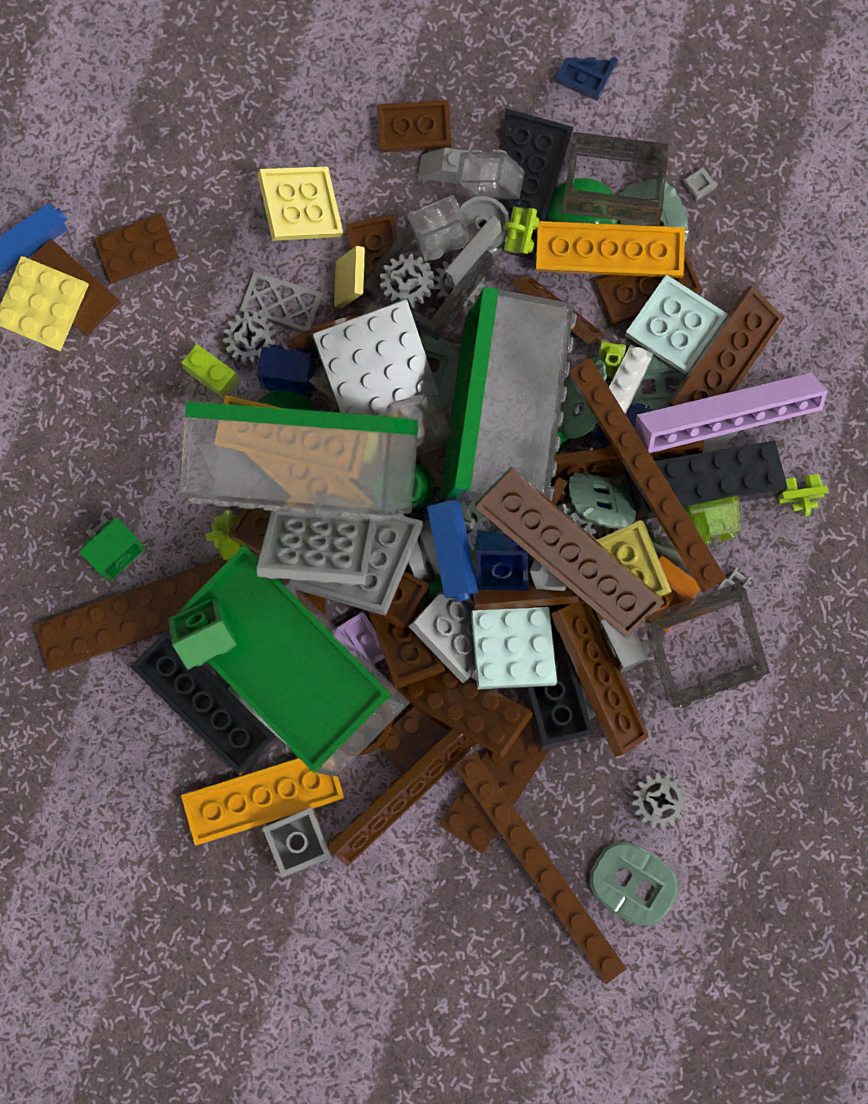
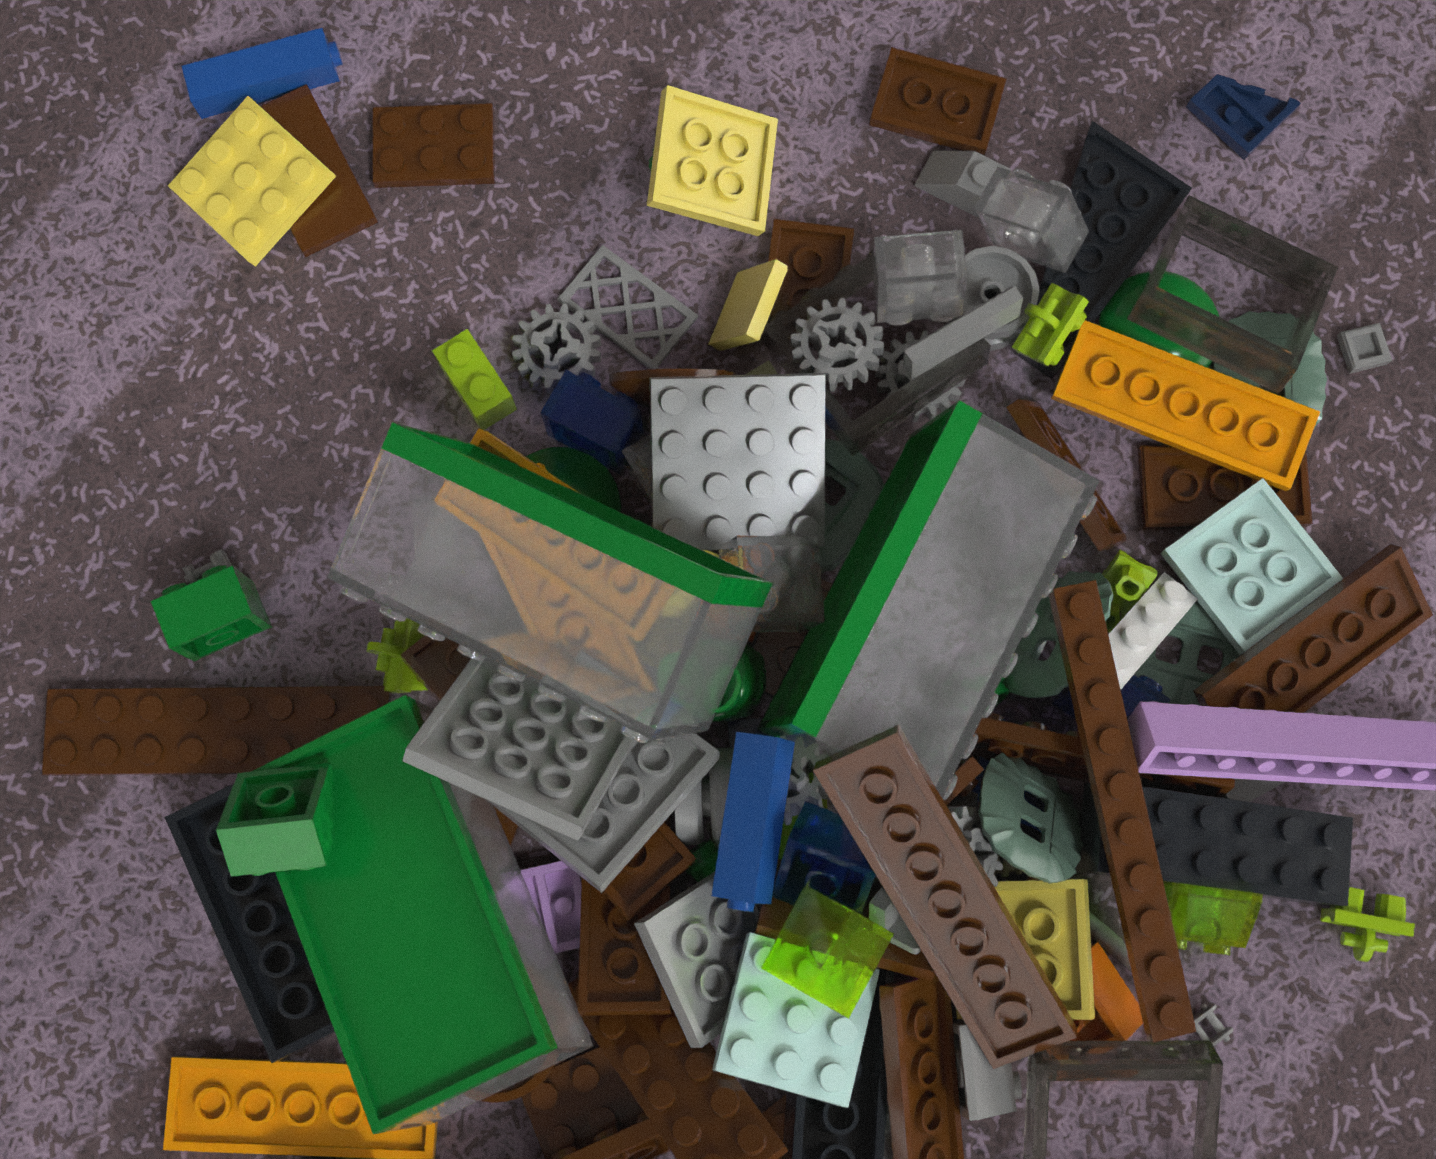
camera: 15 degrees right, 0 degrees up
none -> clear neon green slope [760,886,894,1019]

